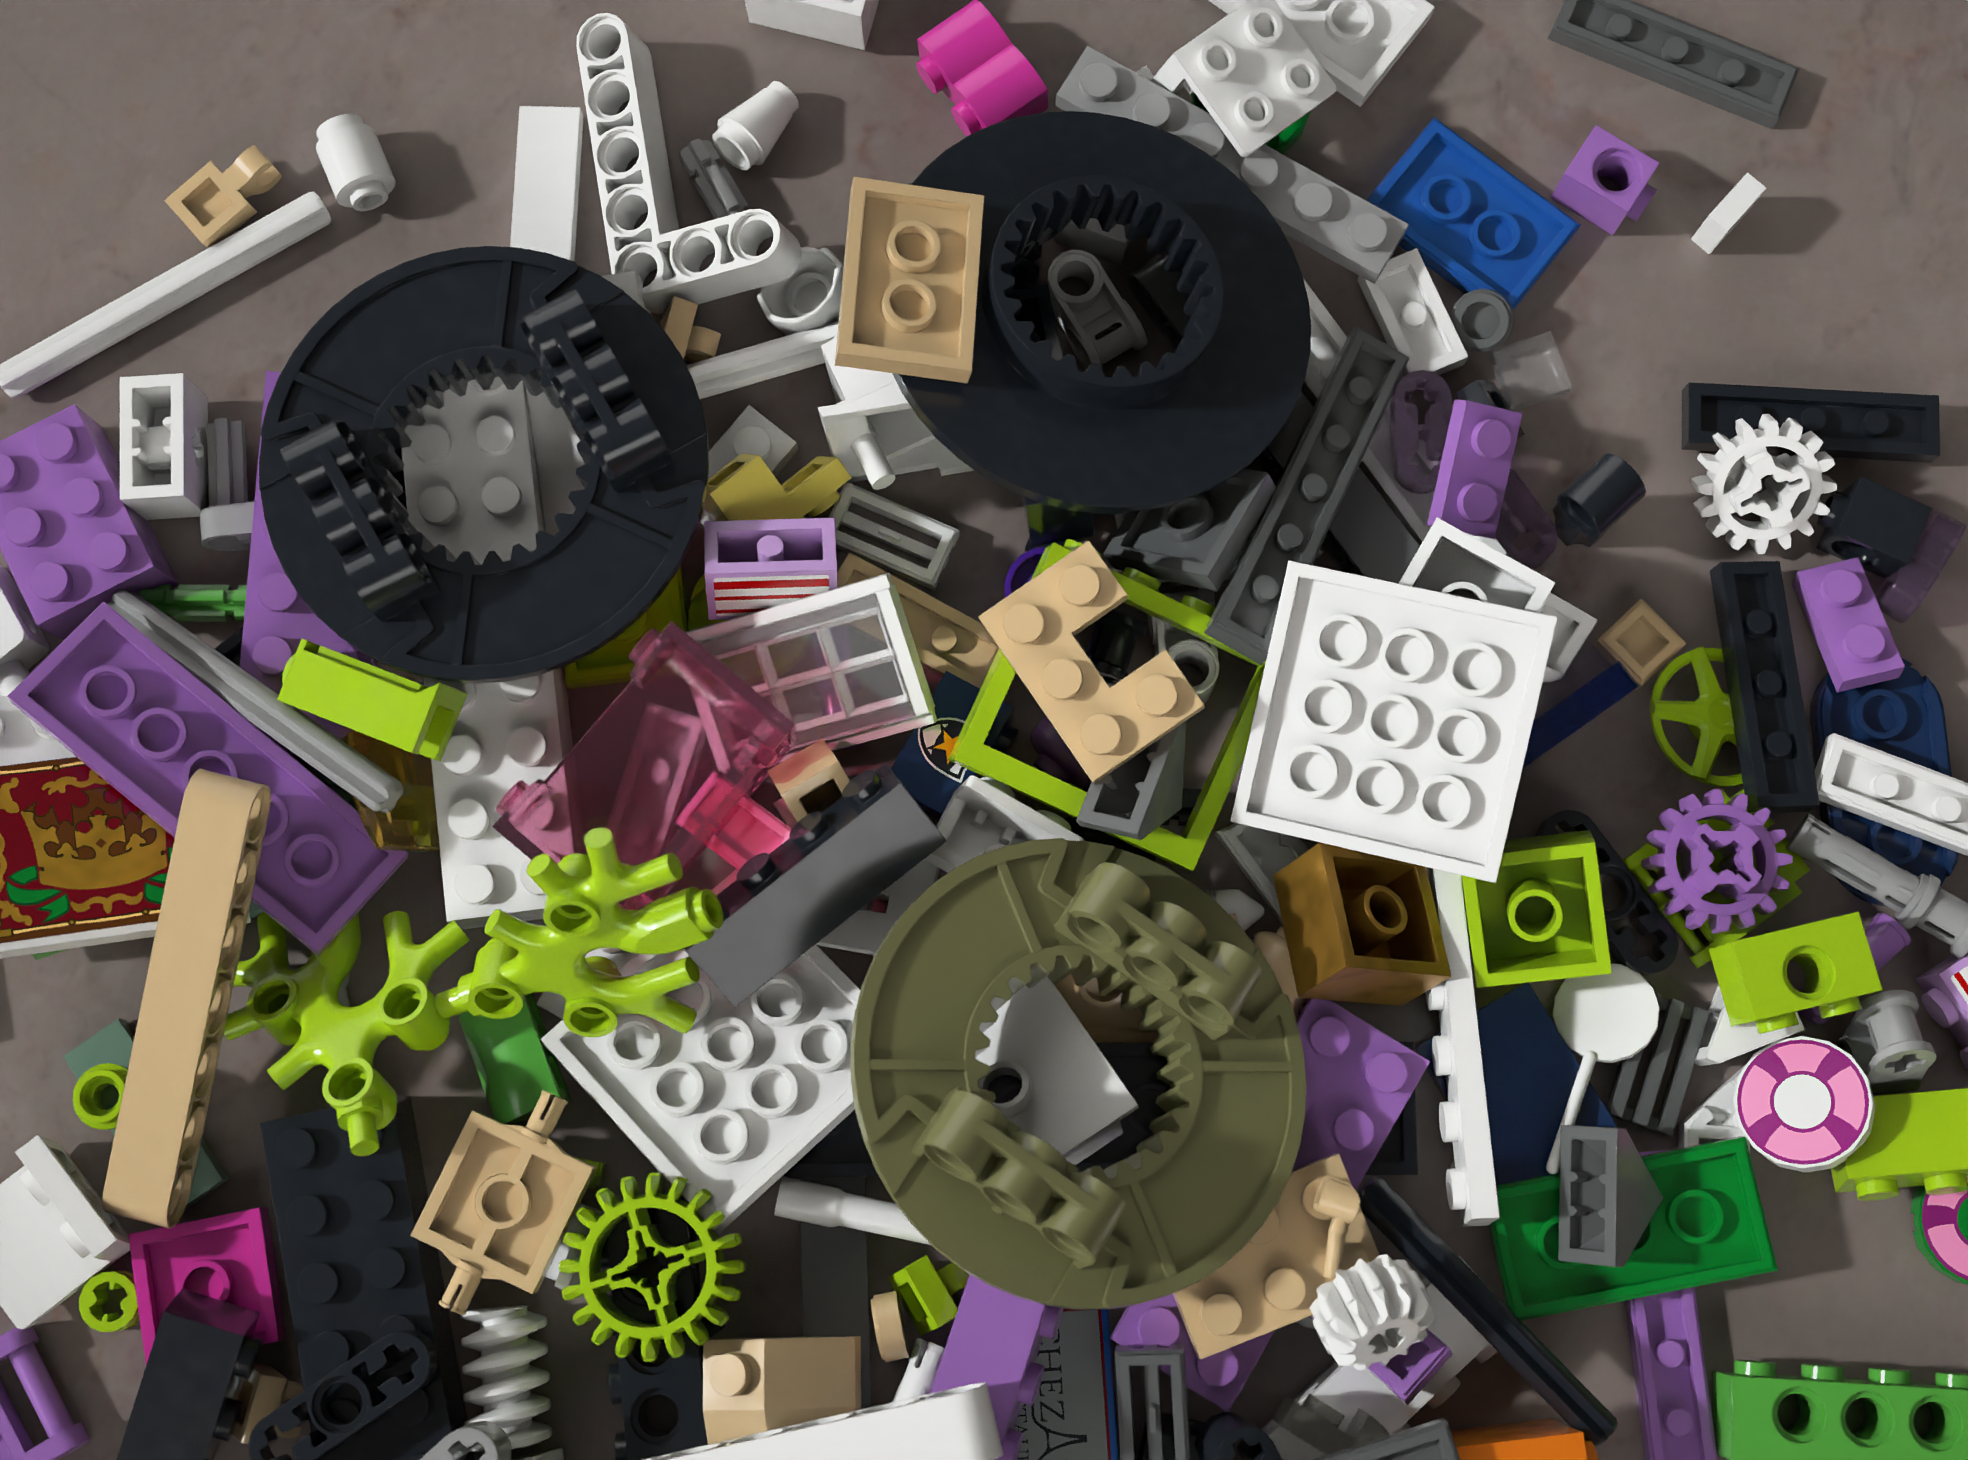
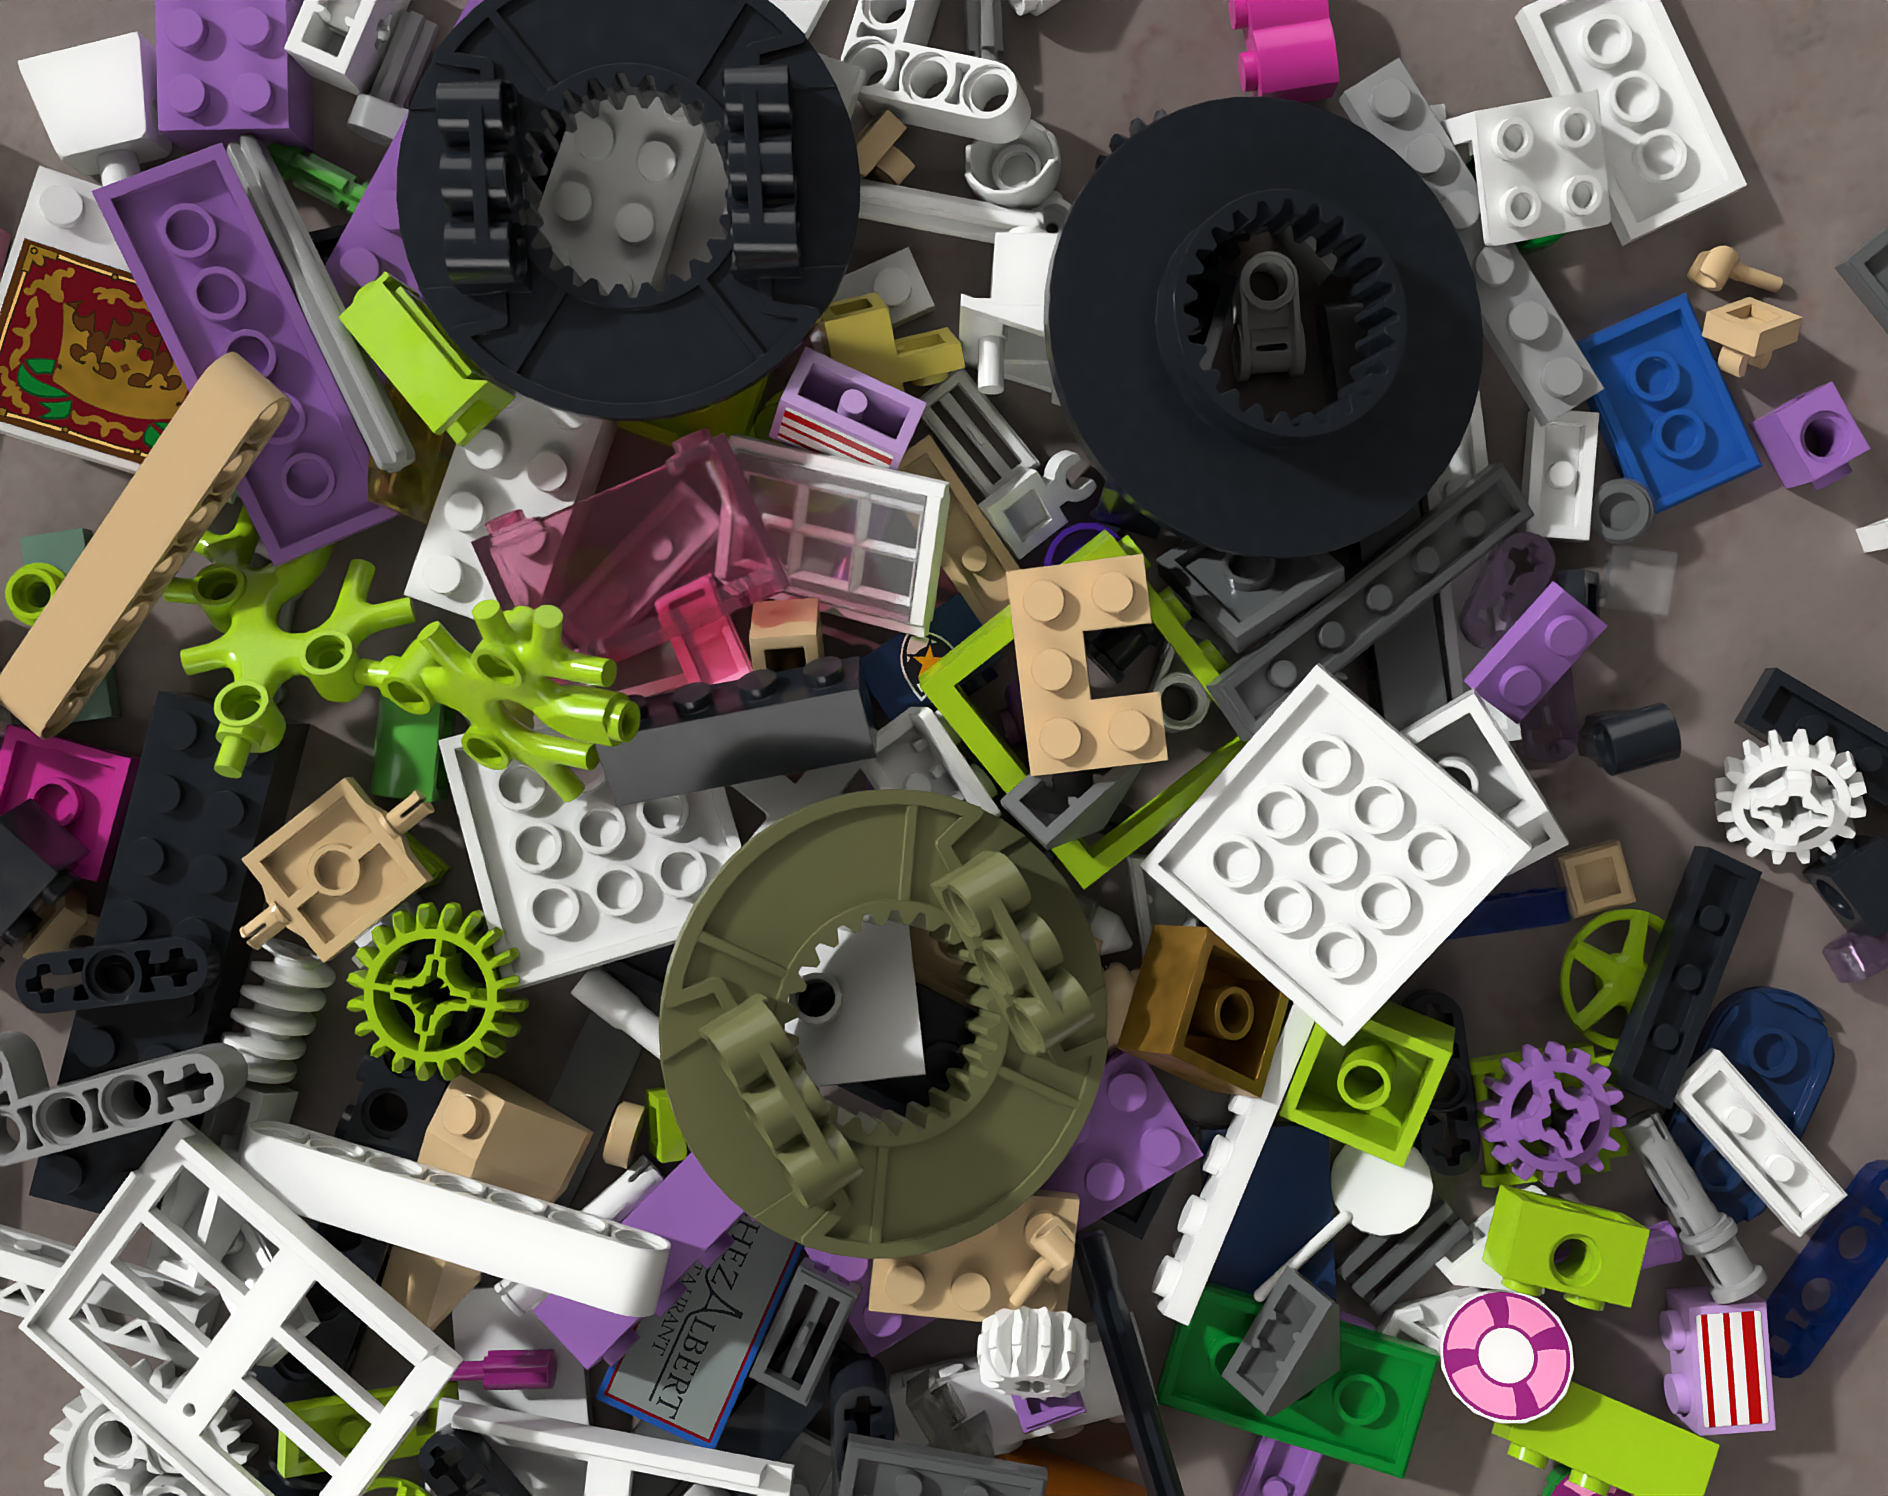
camera: 30 degrees right, 10 degrees up
tan plate [835,177,984,383] -> none
medium lavender plate [1792,557,1905,692] -> none
light grey piece [1836,990,1936,1095] -> none
none -> white plate [978,450,1097,560]
none -> tan hand [1687,246,1783,293]
none -> tan tile [1702,297,1803,378]

